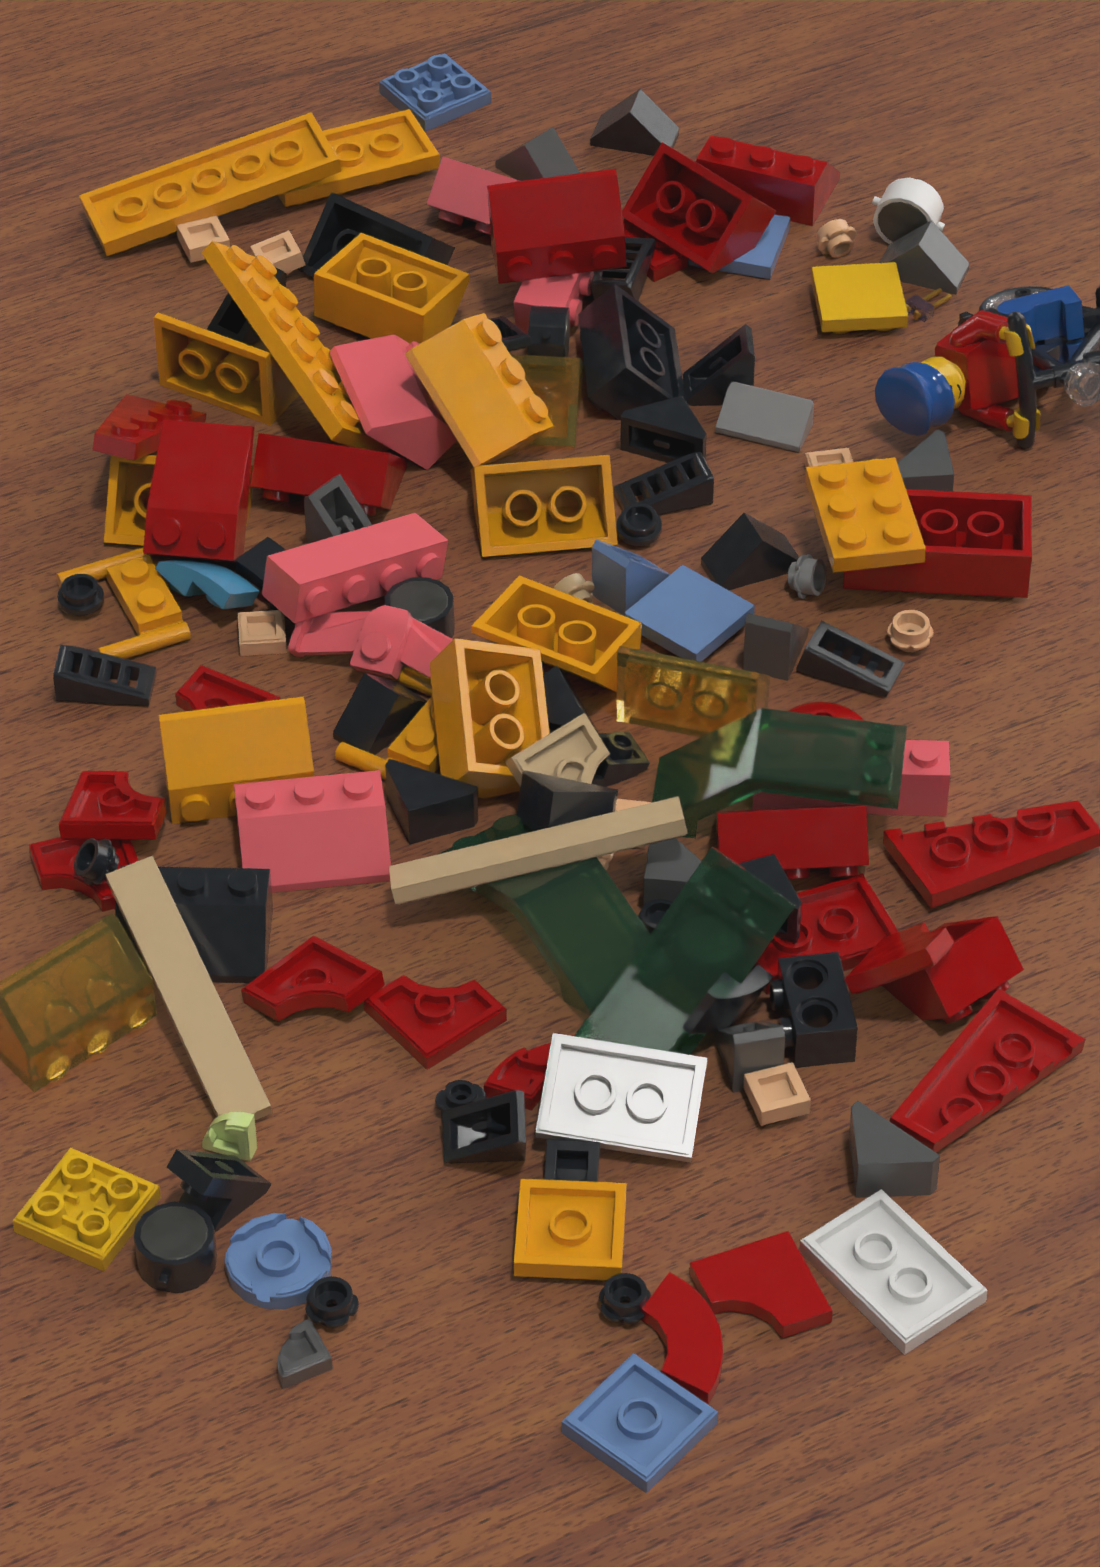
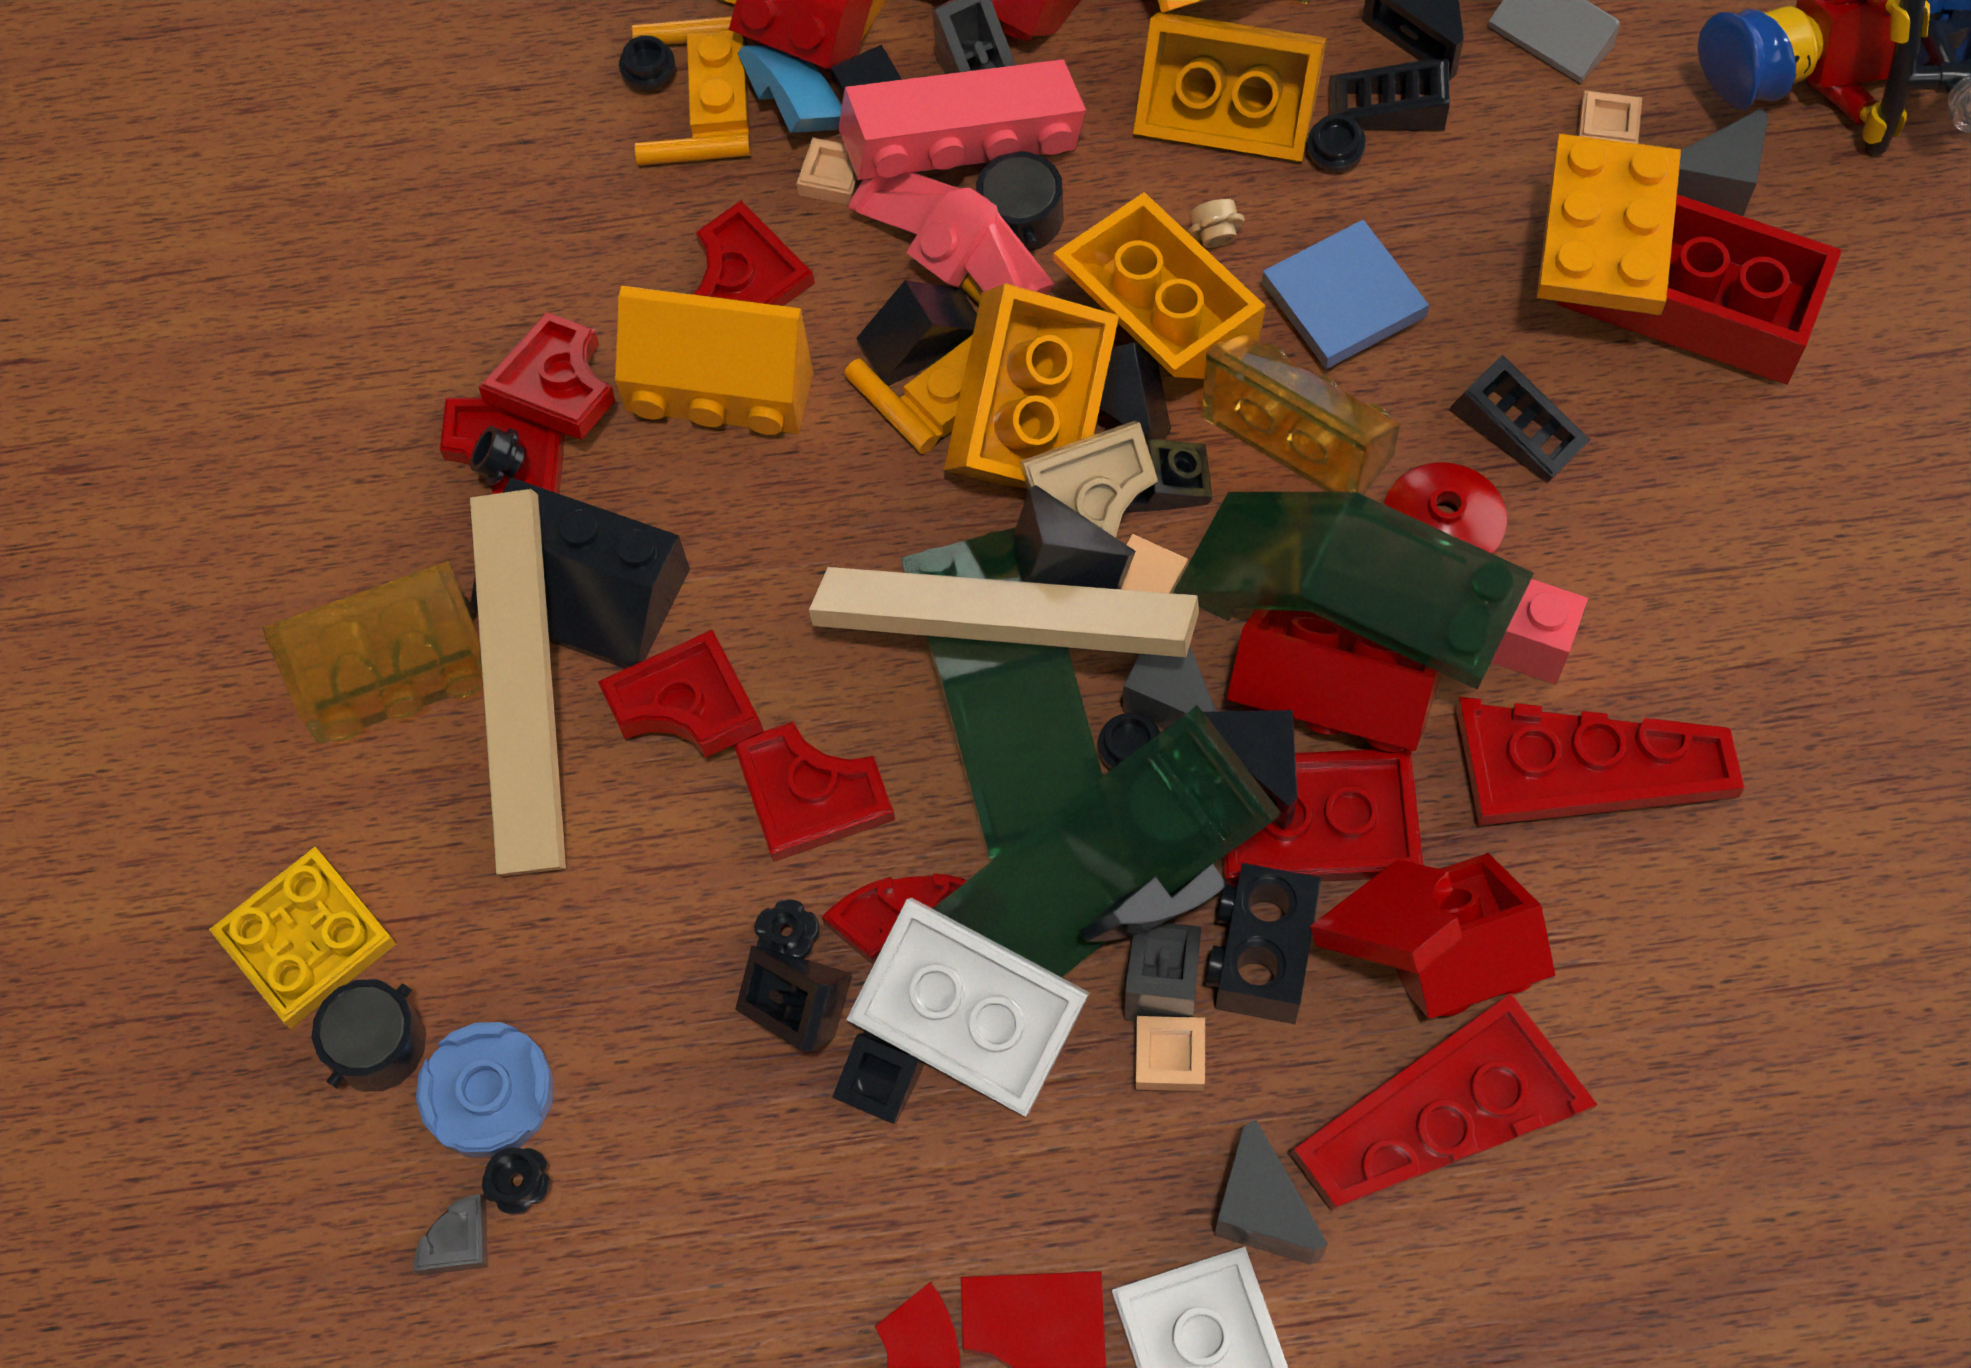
camera: 25 degrees right, 20 degrees up
black slope [53,645,157,706] -> none
black slope [166,1149,271,1232] -> none
yellowish green tile [202,1112,257,1161] -> none
coral slope [234,770,391,893] -> none
black slope [385,759,478,845] -> none
light orange plate [514,1179,627,1280] -> none
medium blue slope [592,539,671,616] -> none
black plate [599,1273,651,1324] -> none
black slope [701,512,799,590] -> none
dark grey slope [743,613,809,681] -> none
light grey plate [788,554,826,599] -> none
light nougat plate [887,610,934,652] -> none

